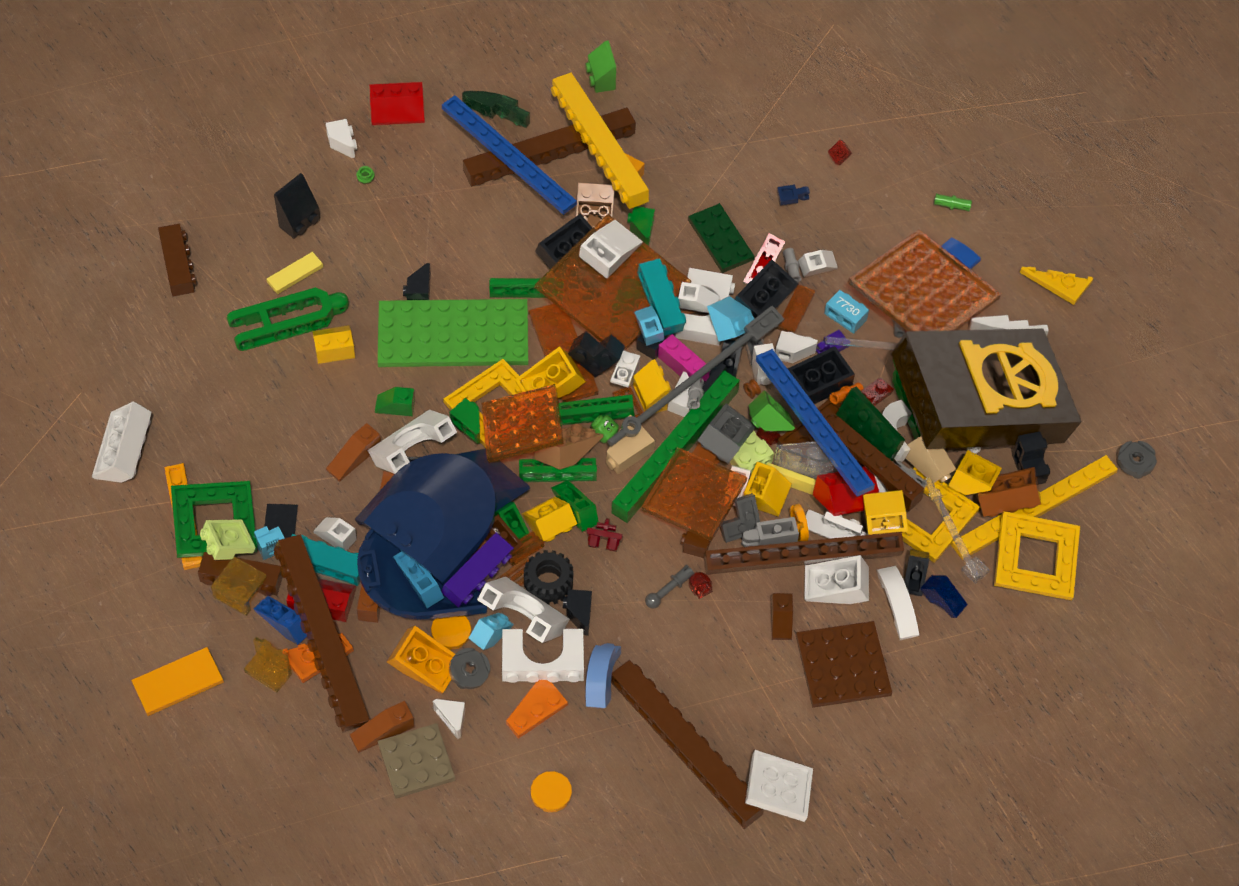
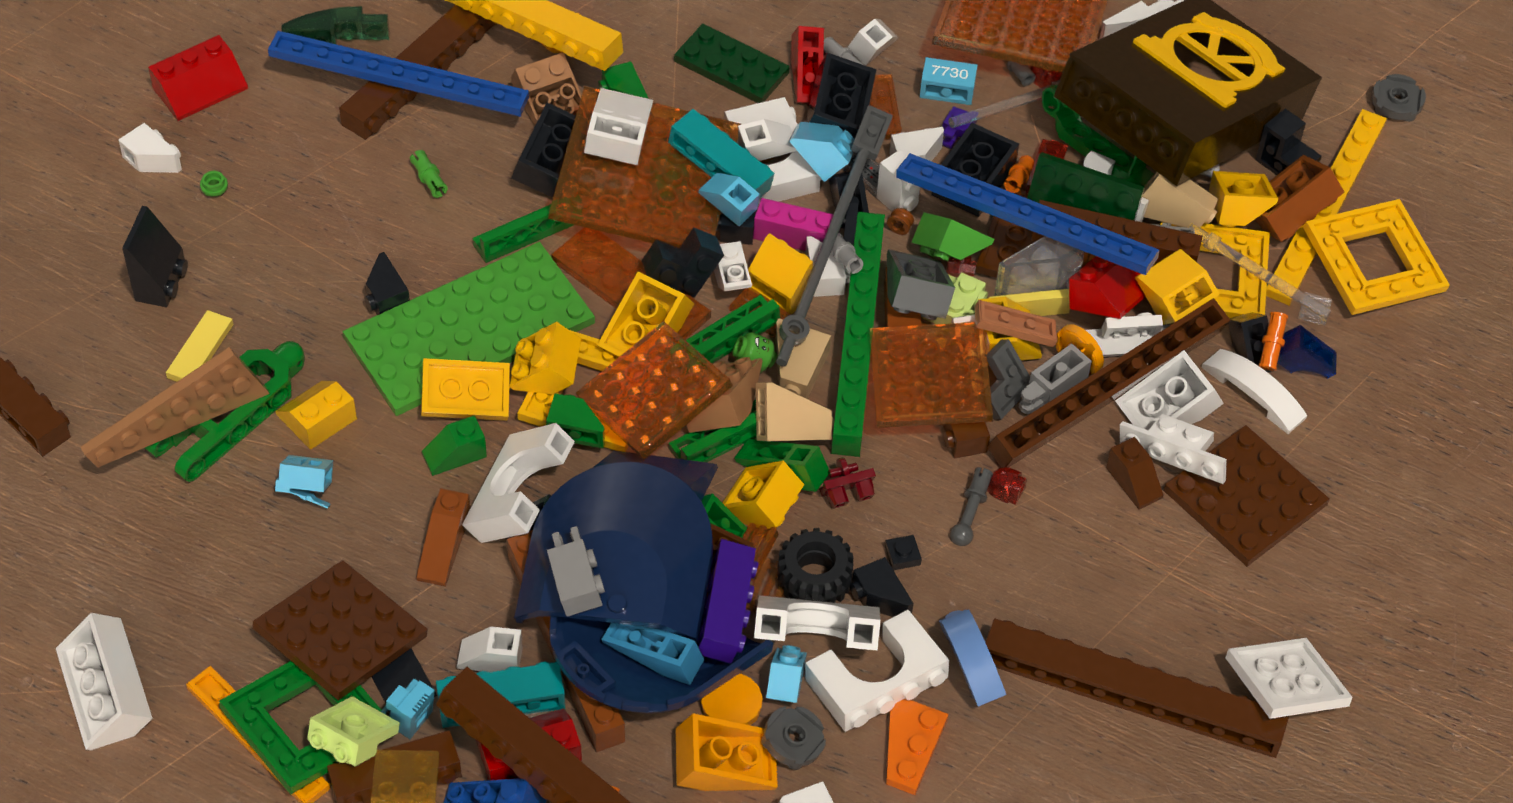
camera: 30 degrees left, 5 degrees down
none -> medium nougat wing [80,347,270,468]
none -> reddish brown plate [253,560,428,700]
none -> medium azure piece [275,455,333,509]
none -> bright green pin [410,150,448,198]
none -> yellow plate [421,358,510,421]
none -> yellow slope [509,322,581,394]
none -> light grey hinge [547,526,605,616]
none -> tan slope [756,383,834,441]
none -> black plate [885,535,922,570]
none -> nougat tile [974,300,1057,347]
none -> white bracket [1120,414,1227,484]
none -> orange pin [1258,312,1288,371]

